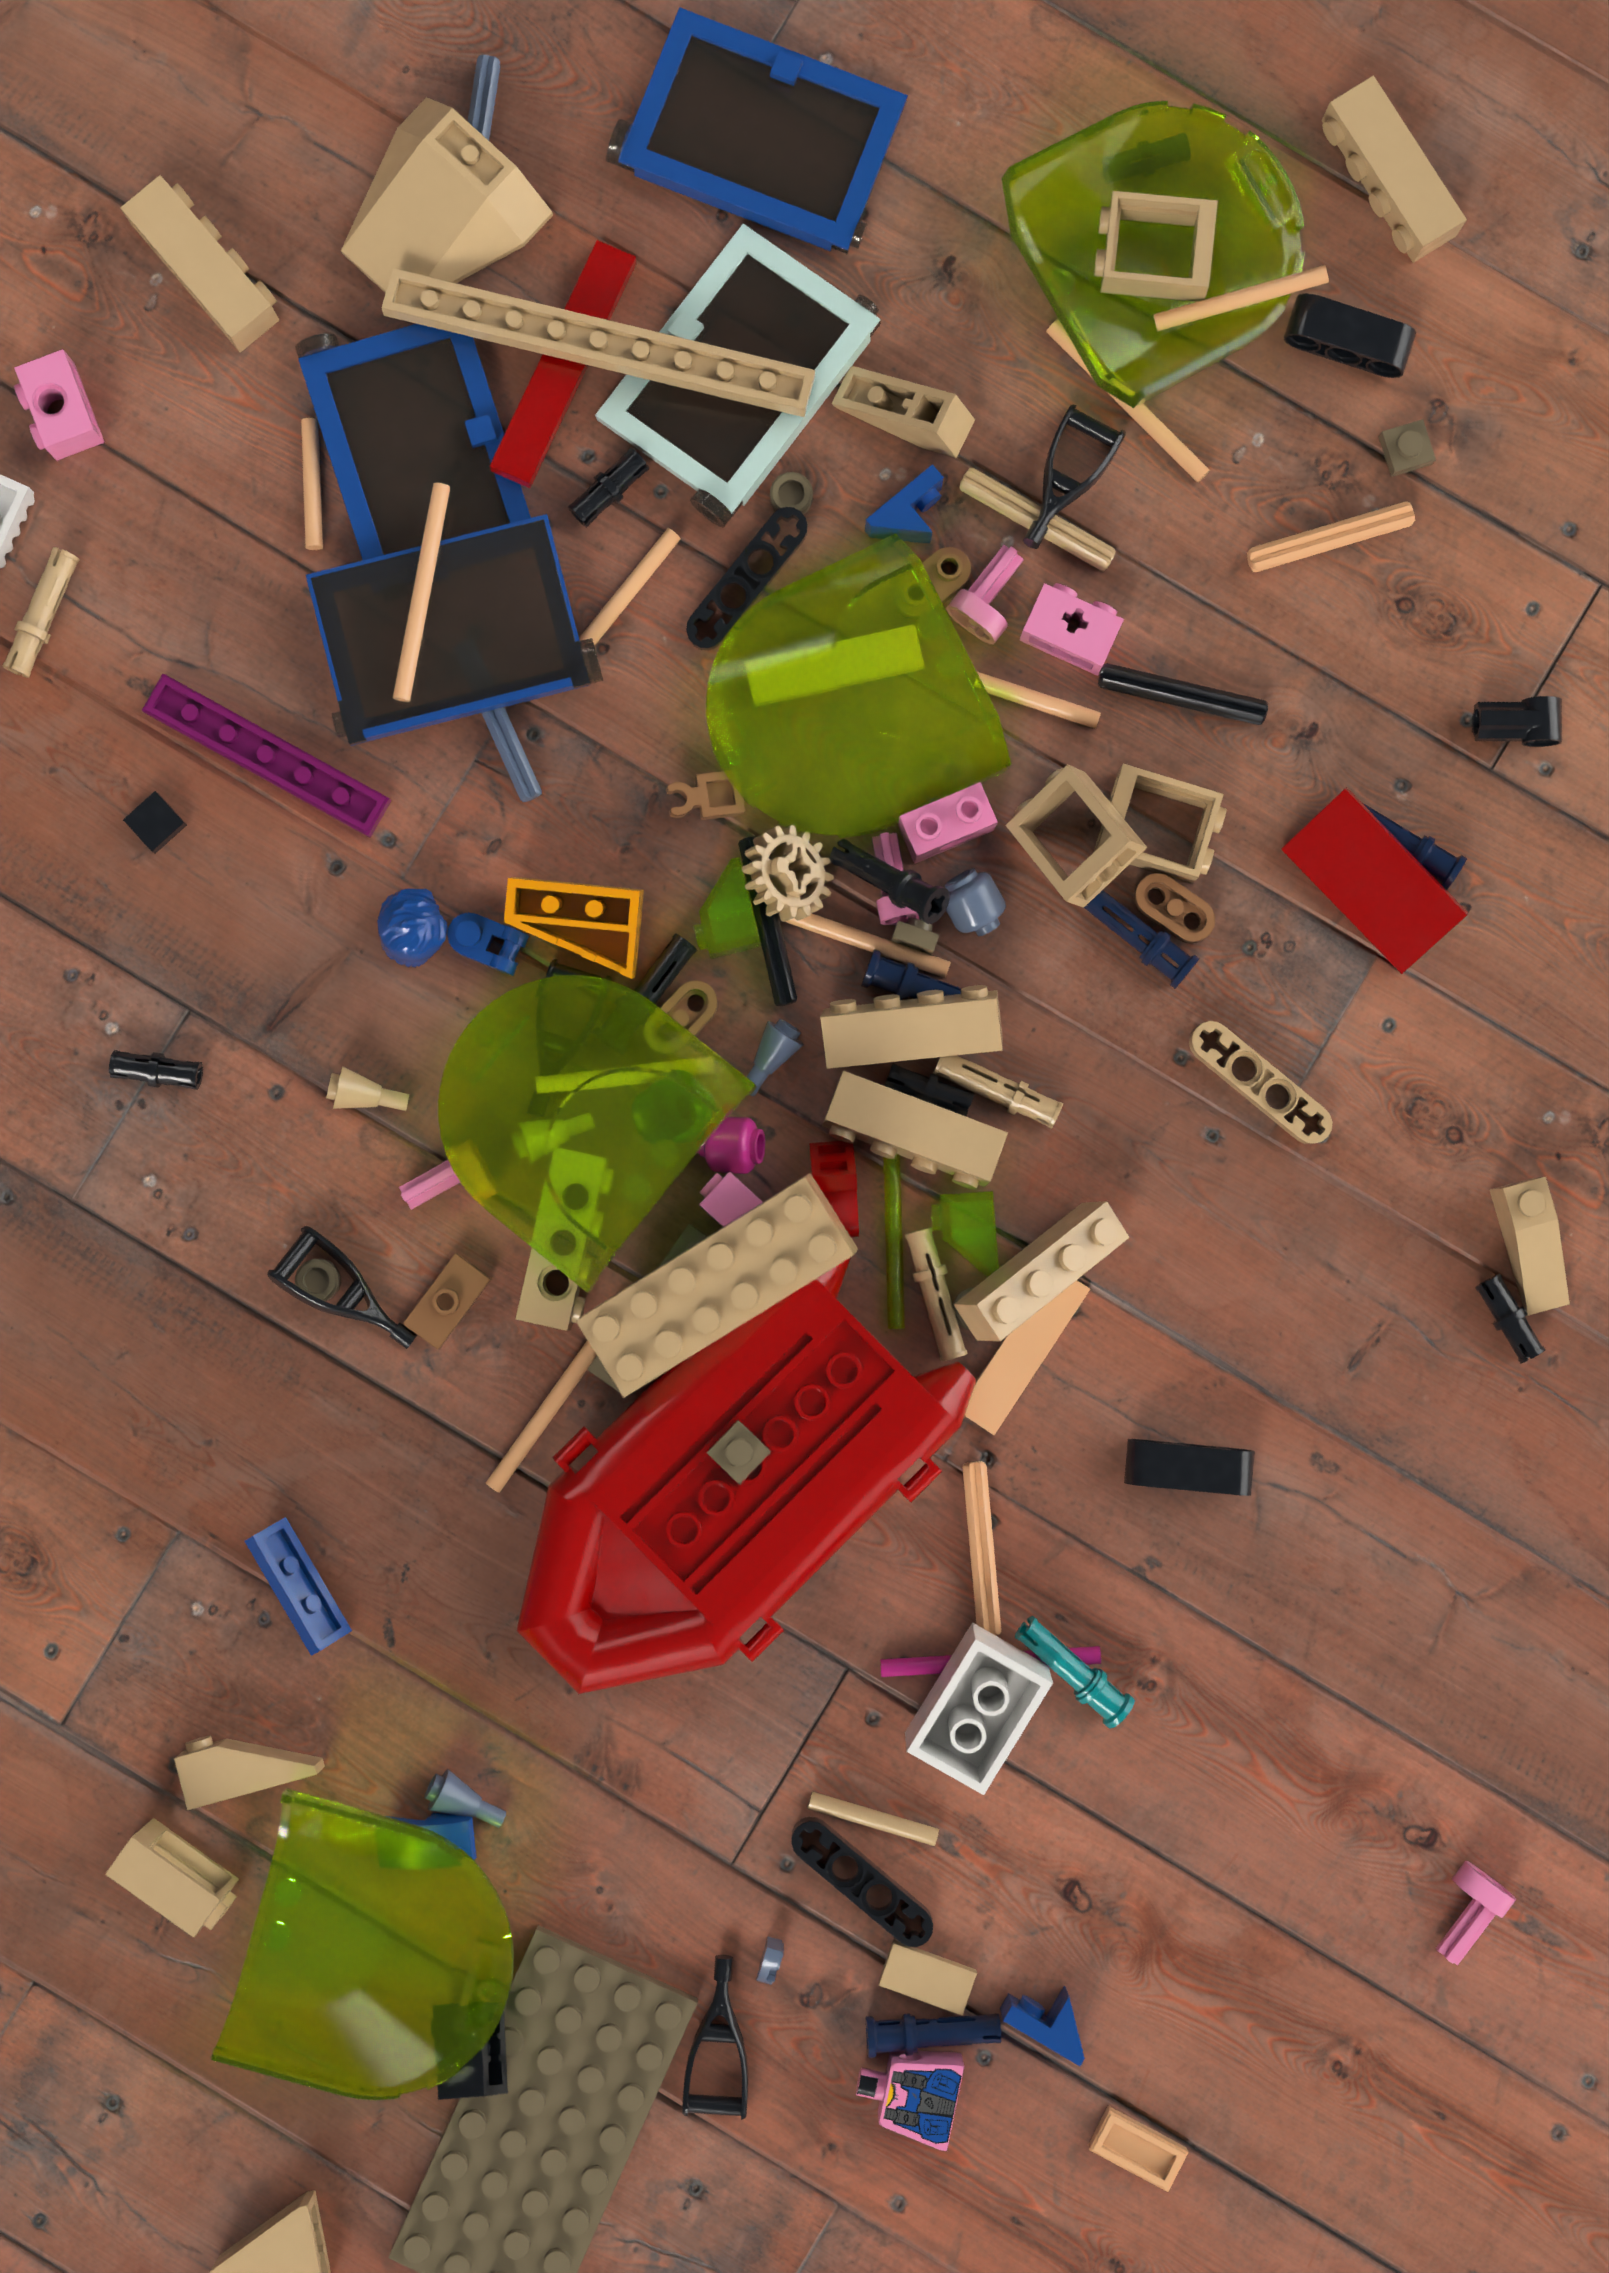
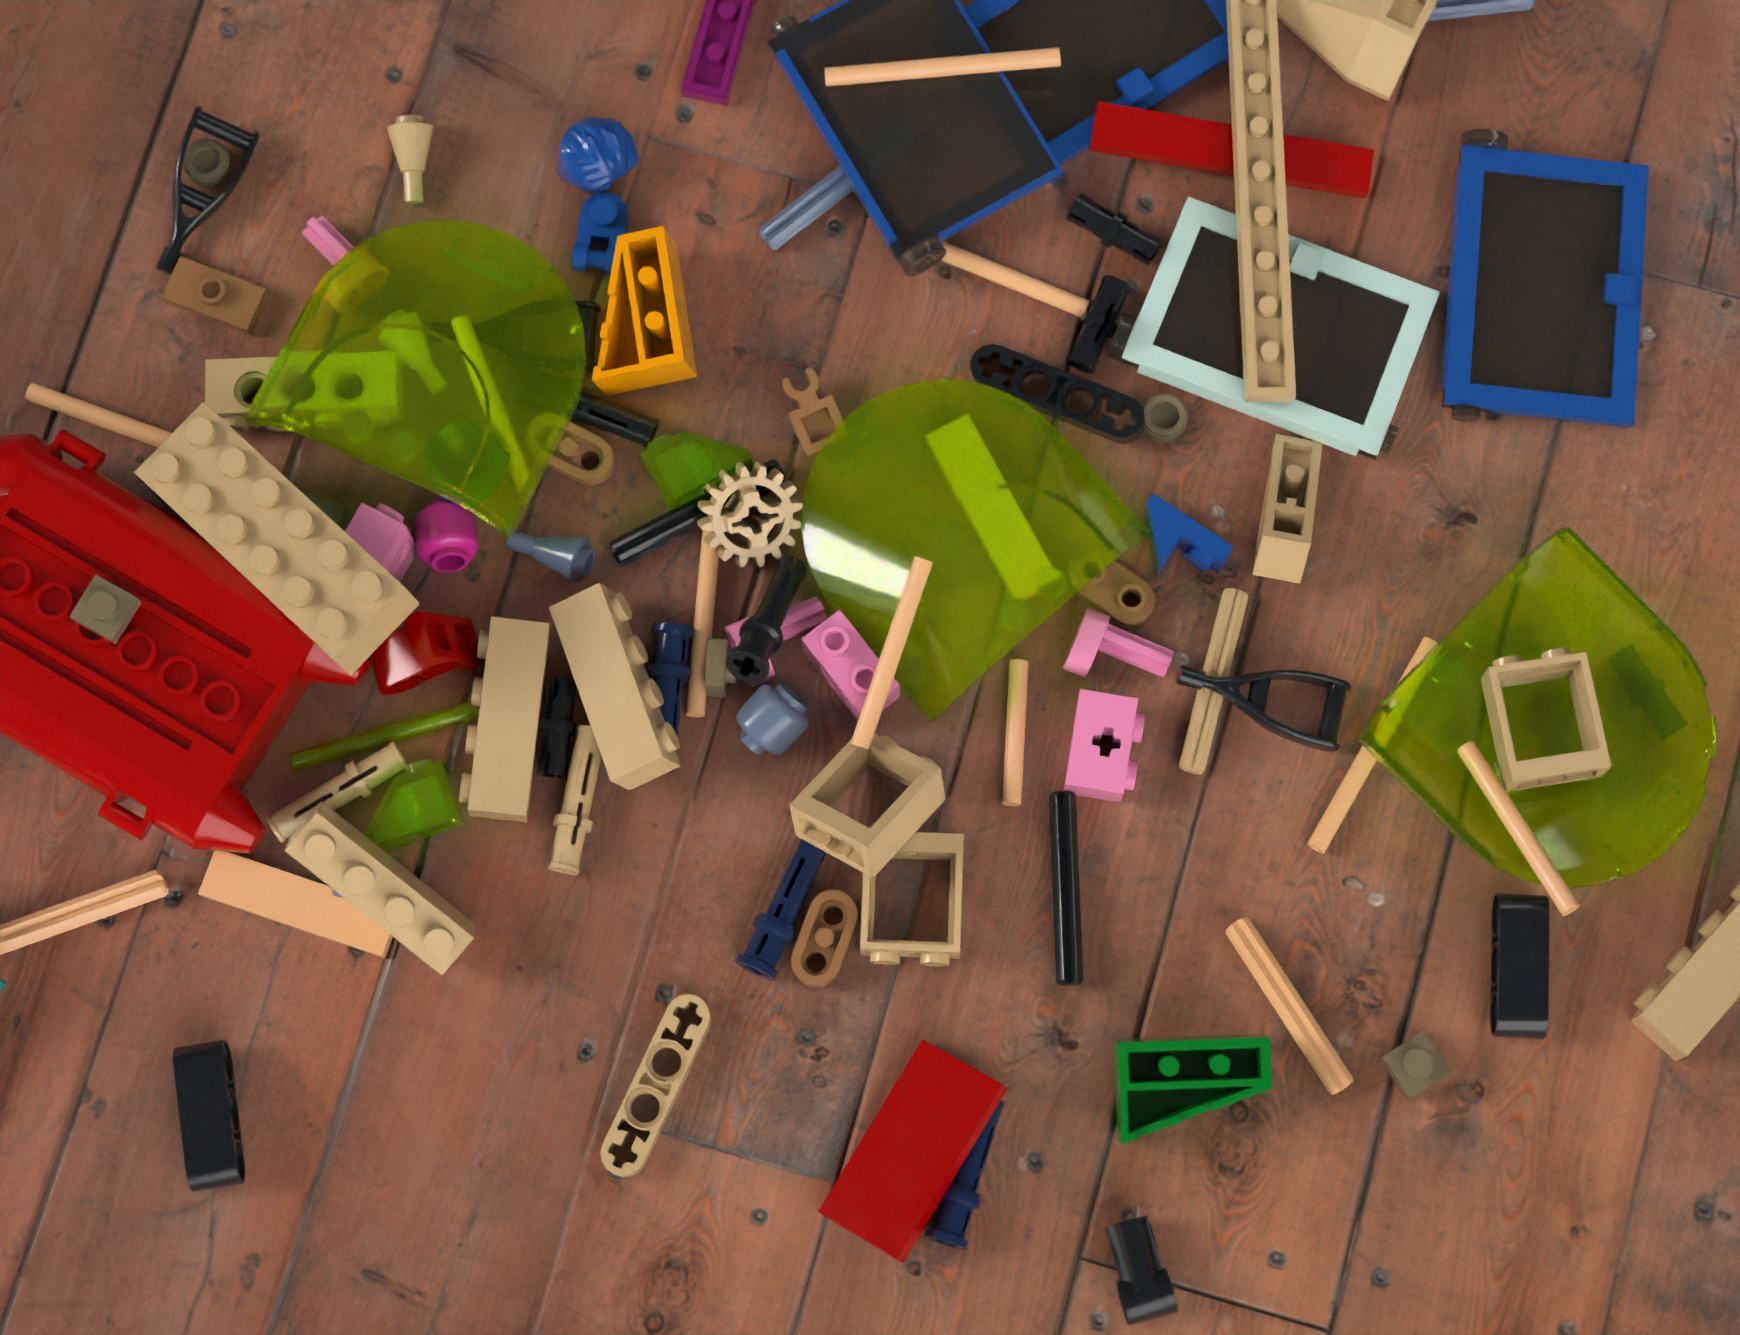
camera: 80 degrees right, 10 degrees down
none -> light nougat bar [850,556,933,750]
none -> black pin [1065,275,1131,374]
none -> green wedge [1113,1033,1272,1145]

